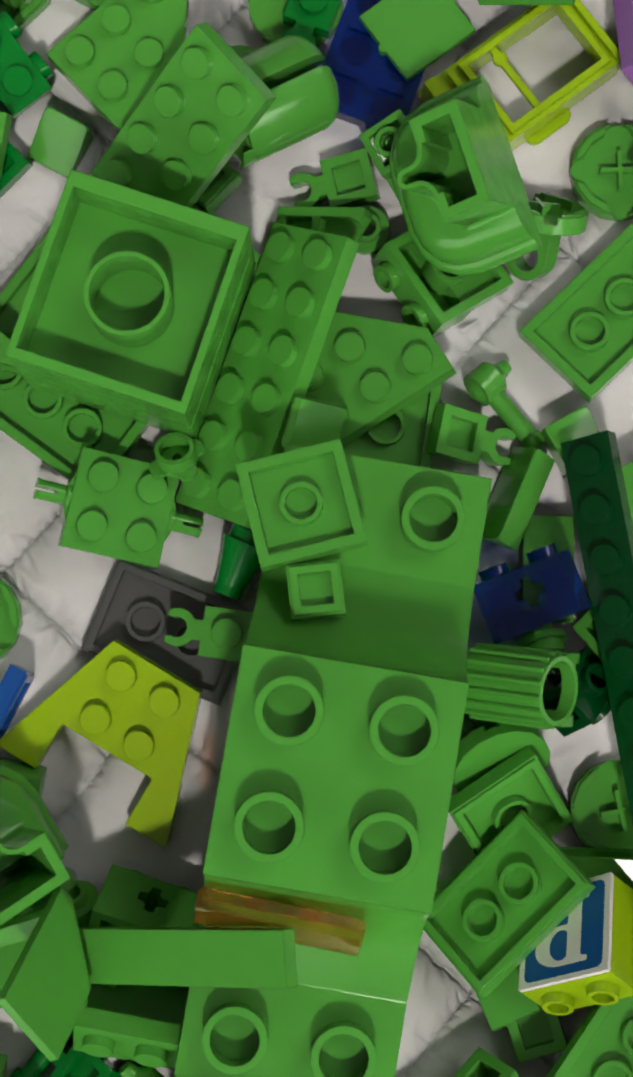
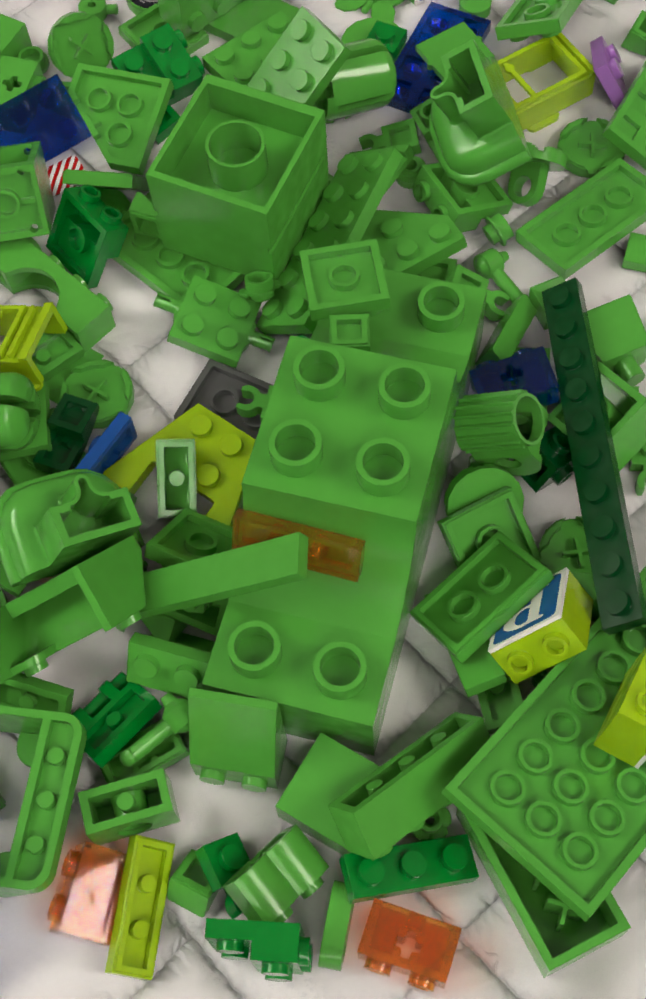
camera: 10 degrees right, 20 degrees down
none -> bright green plate [144,508,241,567]
none -> bright green slope [156,438,197,518]
none -> bright green plate [482,212,514,246]

